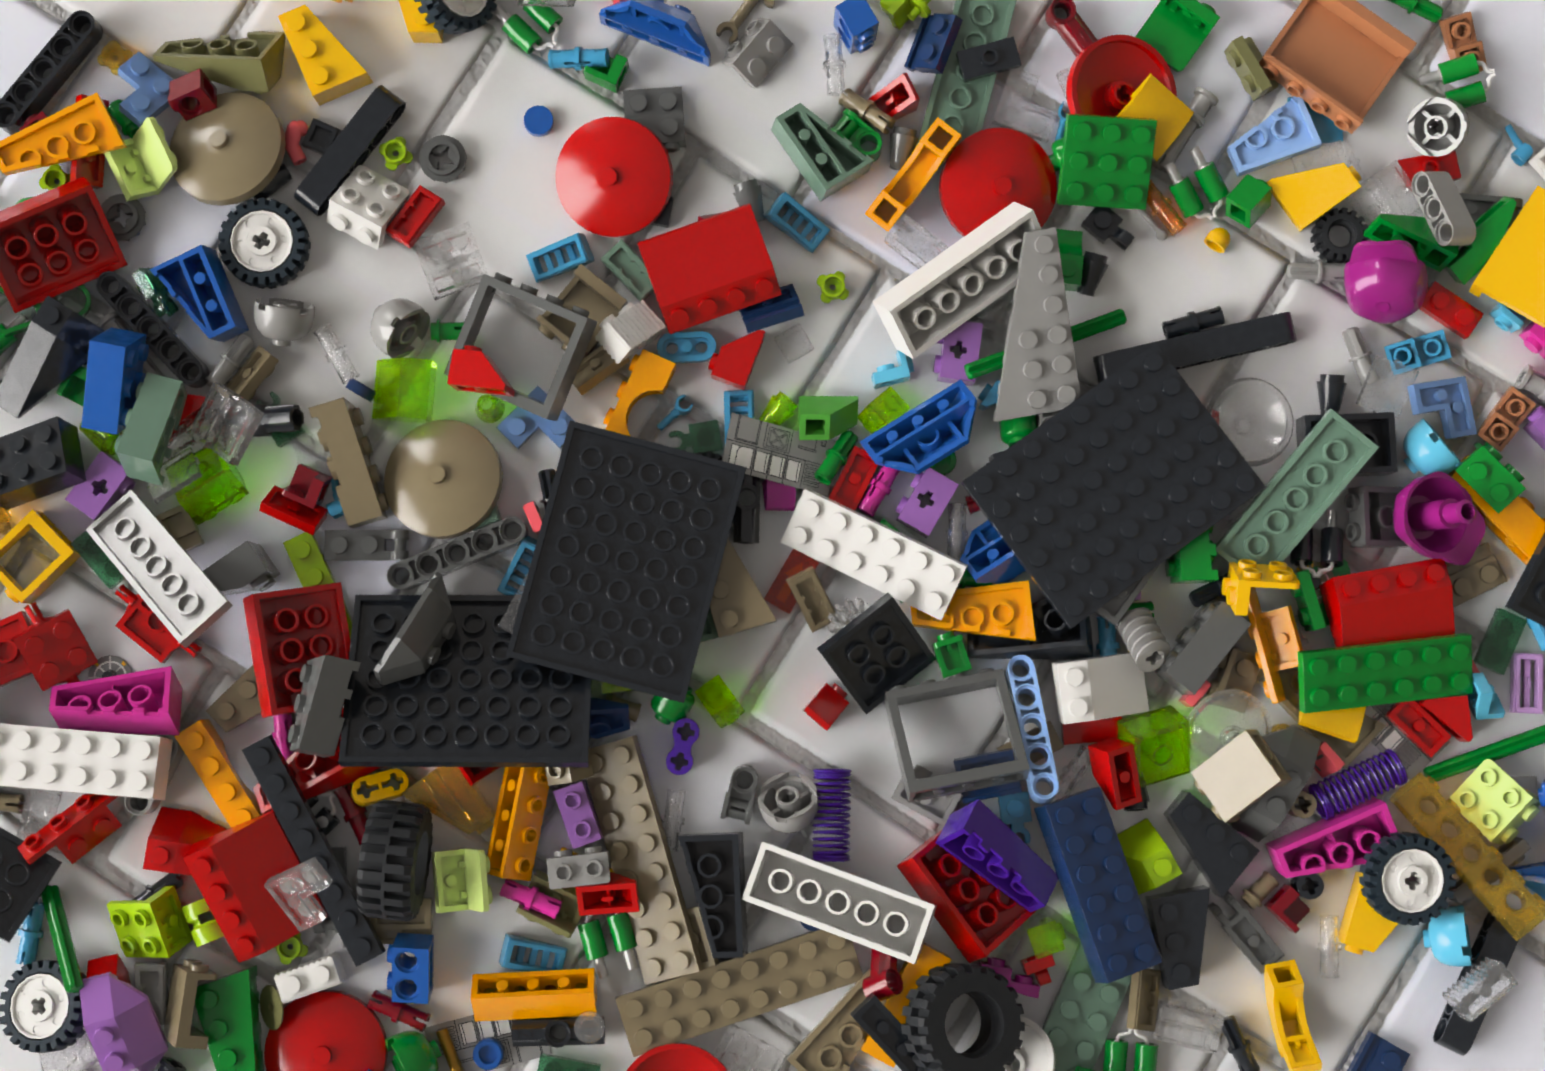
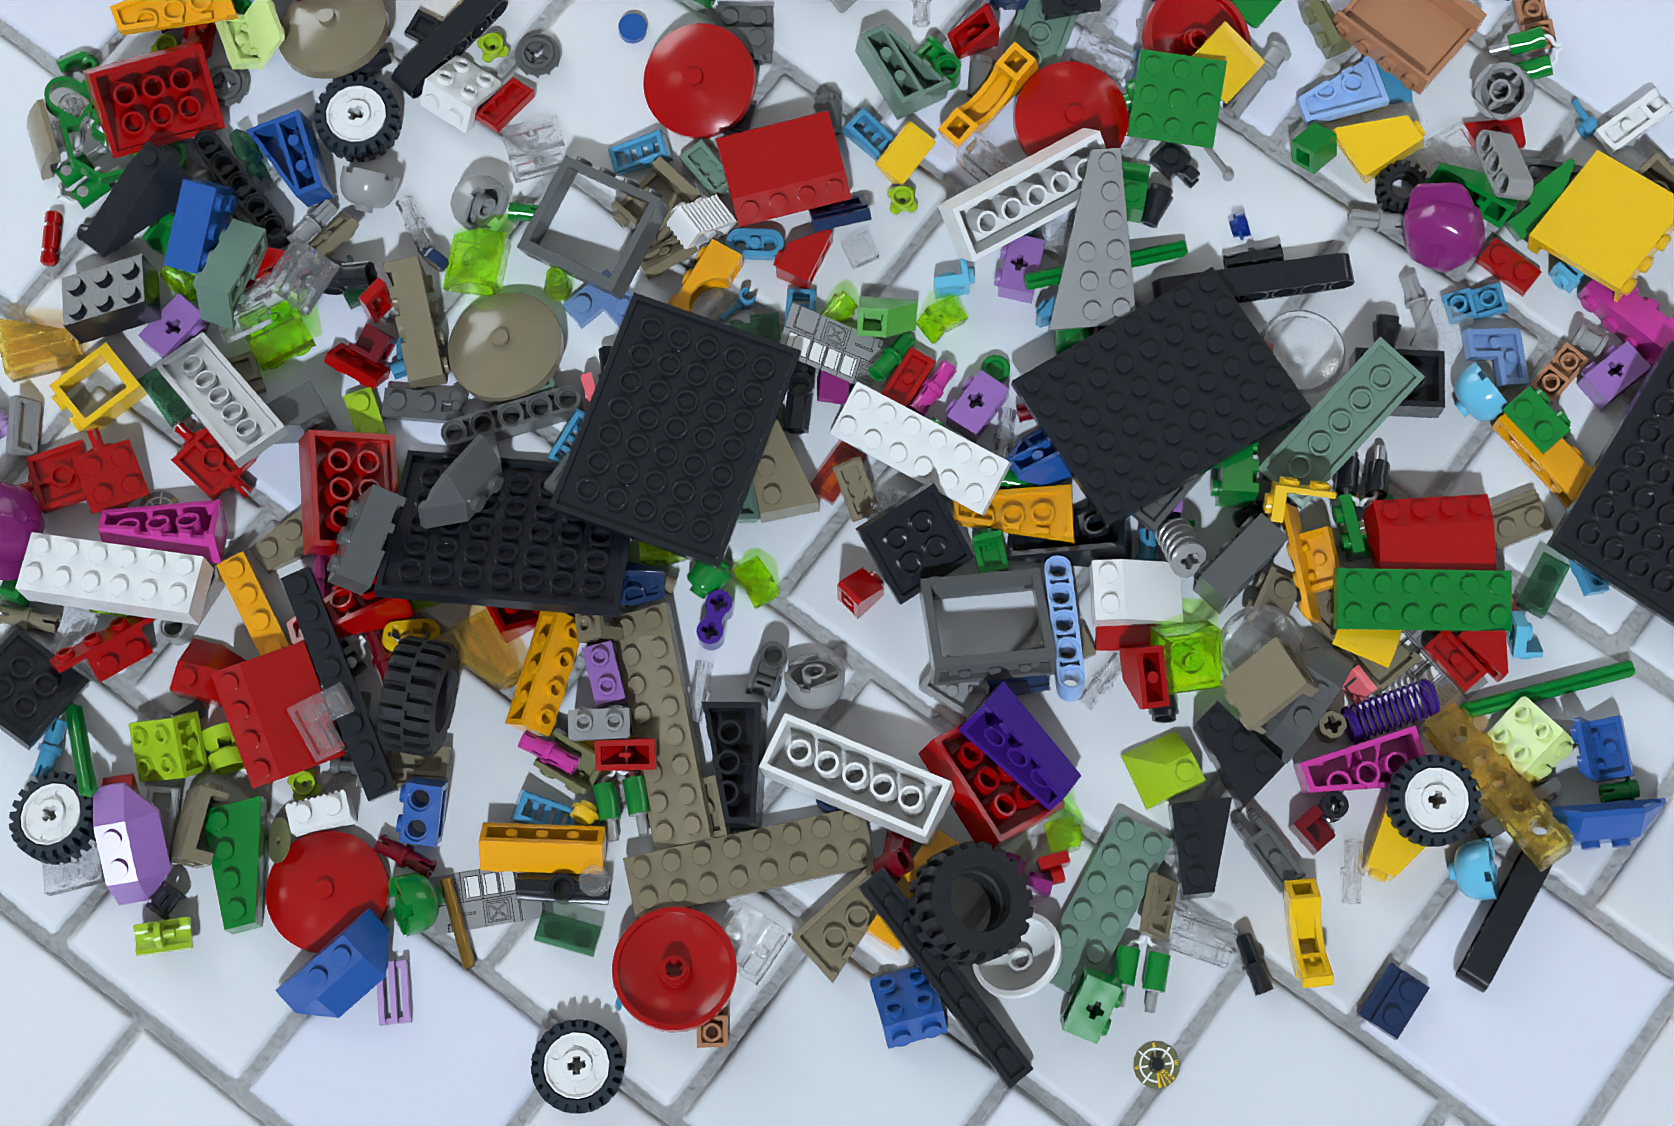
camera: 15 degrees right, 10 degrees down
coral arm [285,120,308,166] -> none
yellowish green bracket [432,848,493,913] -> none
red slope [447,345,515,397] -> none
blue tile [473,1037,504,1070] -> none
dark purple piece [812,769,852,862] -> none
dark tan pin [838,88,896,135] -> none
blue wedge [860,379,977,474] -> none
dark azure plate [998,791,1032,844] -> none
dark blue brick [1034,787,1162,983] -> none
clear orange pin [1147,179,1187,236] -> none
green piece [1164,146,1230,220] -> none
coral tile [1178,680,1211,707] -> none
yellow hinge [1204,228,1231,253] -> none
dark tan pin [1241,871,1279,910] -> none
dark grey plate [1344,486,1408,548] -> none
magenta piece [1393,471,1486,565] -> none
clear brick [1442,957,1518,1022] -> none
lavender tile [1510,653,1544,714] -> none
none -> red plate [358,277,393,323]
none -> yellow plate [570,800,599,826]
none -> yellow slope [875,121,936,185]
none -> clear blue plate [1229,213,1251,241]

